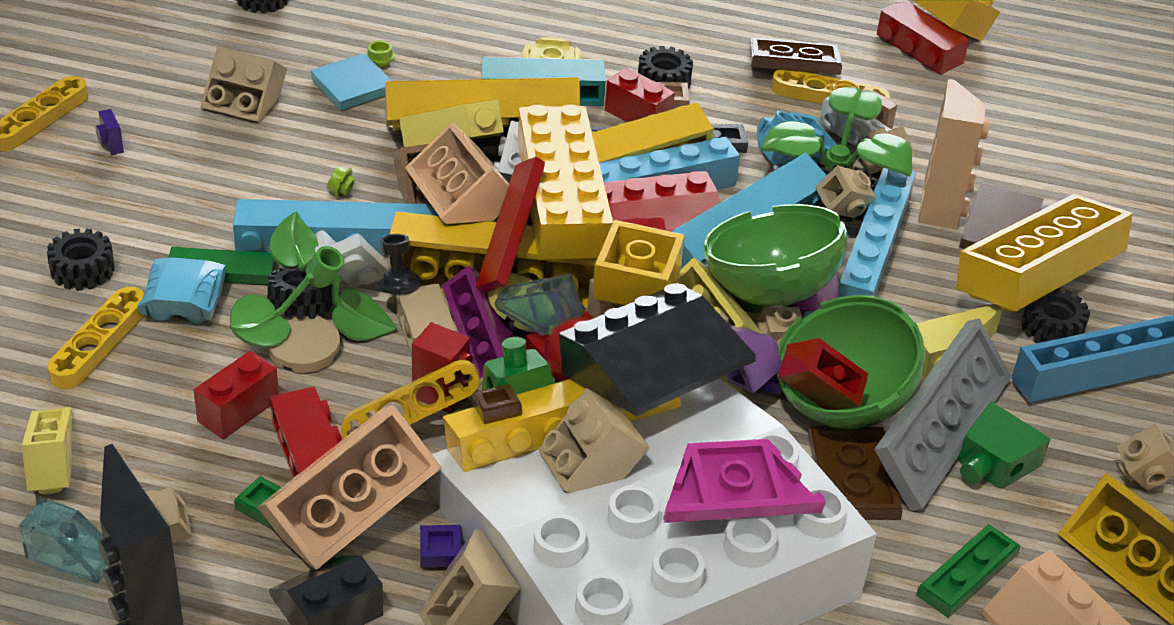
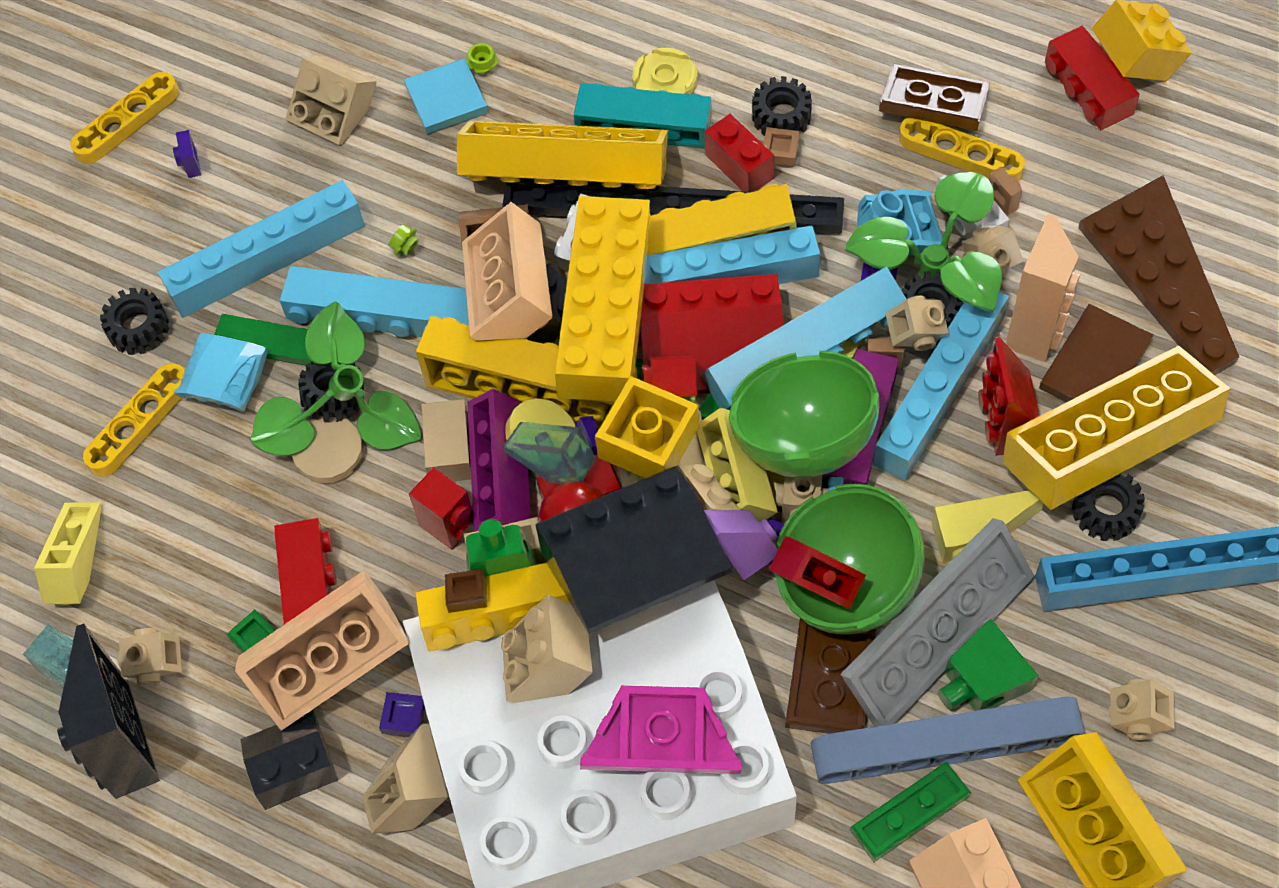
camera: 20 degrees right, 20 degrees up
red brick [193,350,279,440] -> none
white bracket [315,230,389,288] -> none
yellow beam [341,360,479,439] -> none
black piece [378,233,421,294] -> none
light yellow slope [399,99,504,147] -> none
red tile [475,156,545,293] -> none
none -> medium azure brick [158,180,365,318]
none -> sand blue beam [810,696,1086,784]
none -> red slope [978,337,1040,456]
none -> reddish brown wing [1078,175,1239,375]

